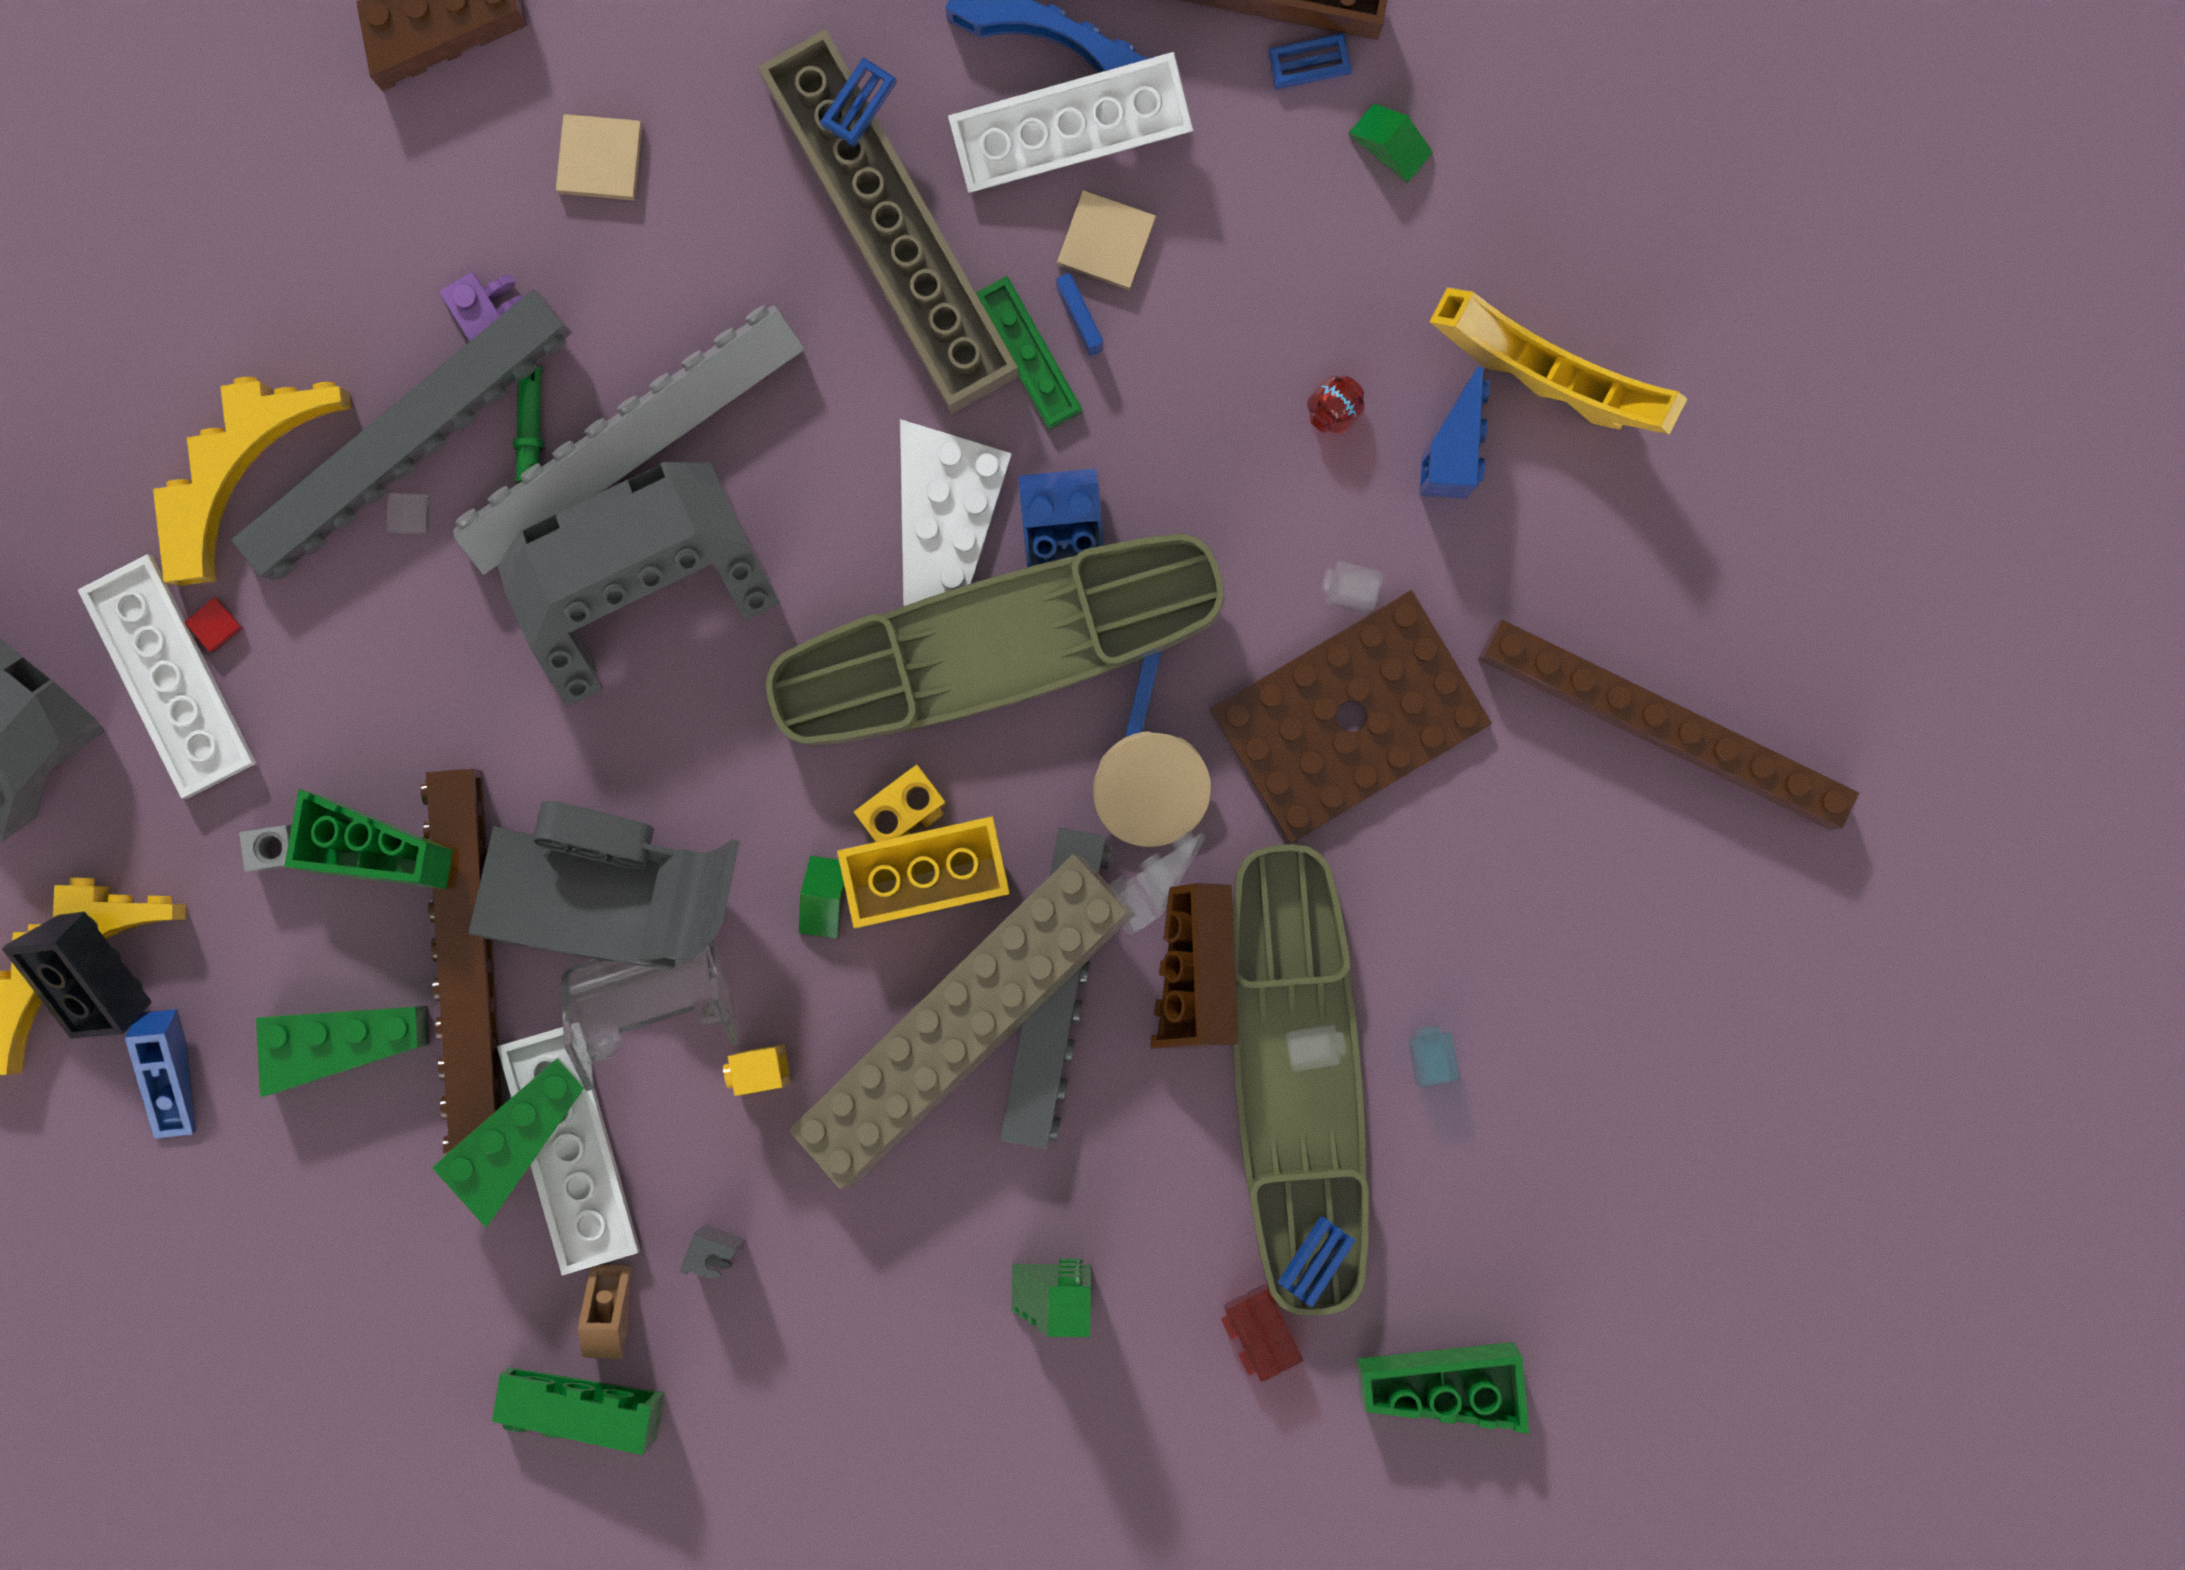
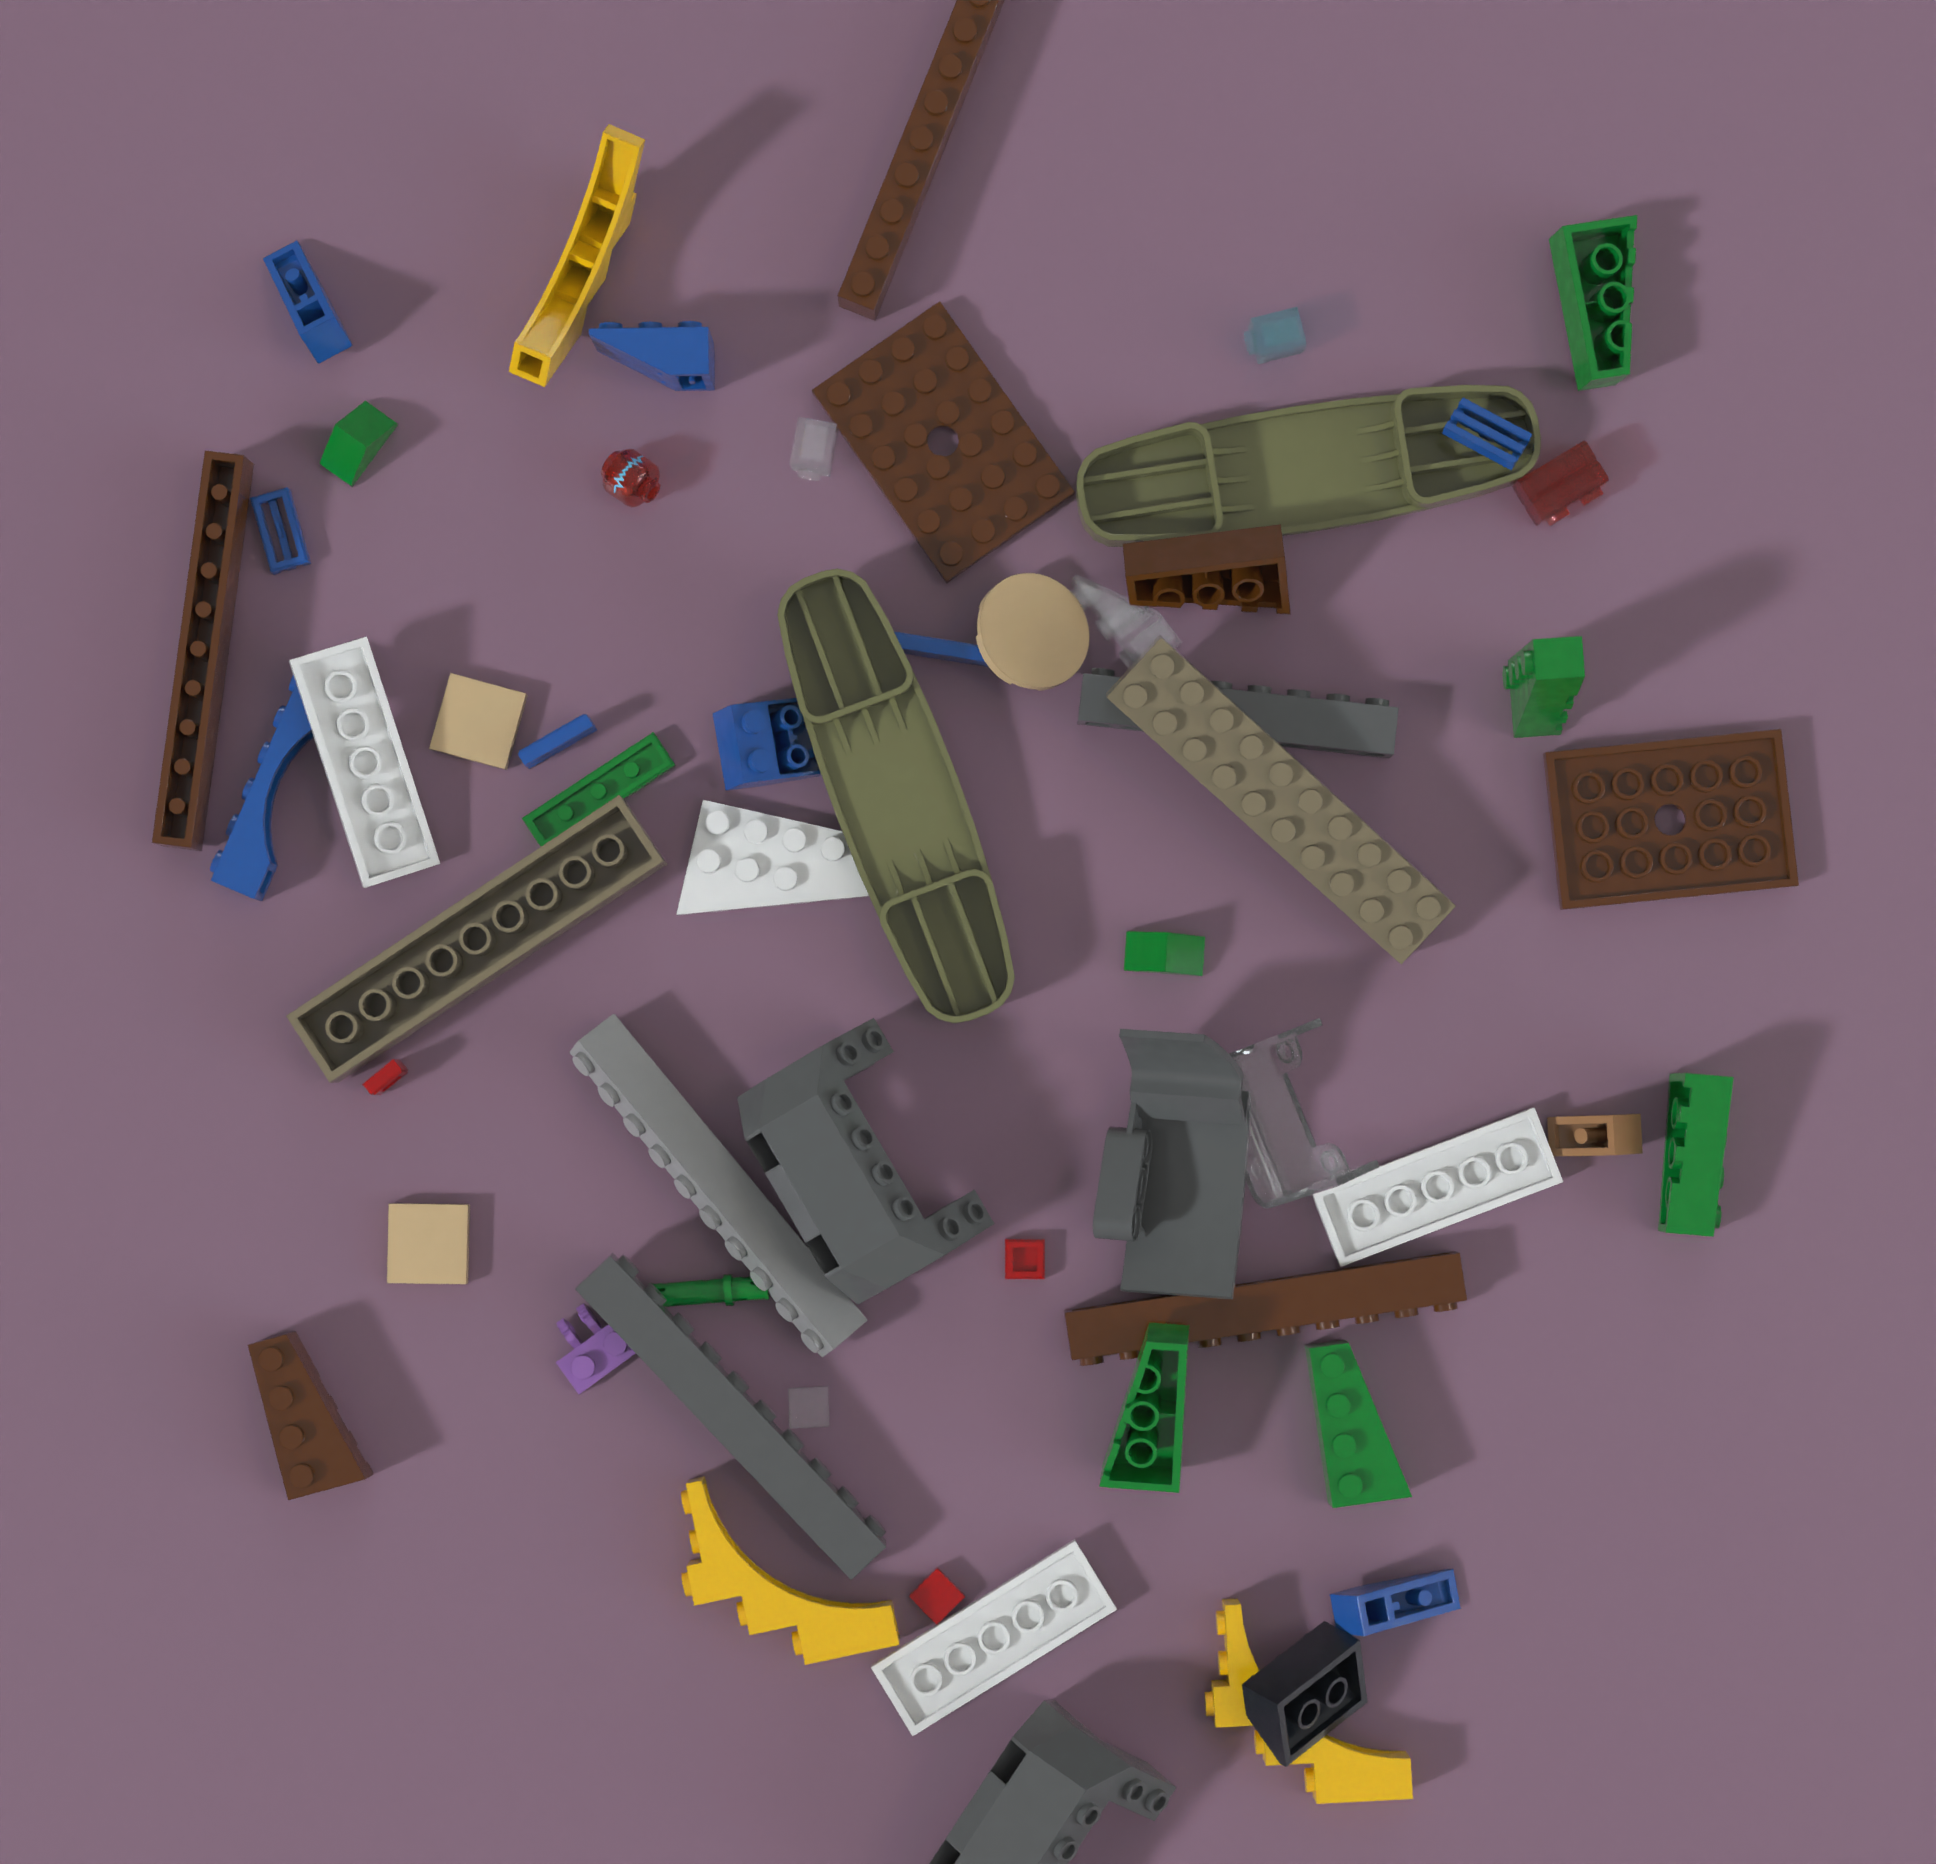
camera: 90 degrees left, 0 degrees up
light grey brick [239,825,292,872] -> none
green wedge [432,1056,585,1228] -> none
dark grey hinge [679,1224,746,1279] -> none
yellow brick [723,1044,791,1096] -> none
blue tile [820,57,897,147] -> none
yellow slope [837,816,1011,928] -> none
yellow brick [854,764,947,842] -> none
clear brick [1285,1025,1346,1072] -> none
none -> blue slope [263,240,353,364]
none -> red tile [362,1059,408,1095]
none -> red tile [1005,1239,1045,1279]
none -> reddish brown plate [1543,729,1799,910]

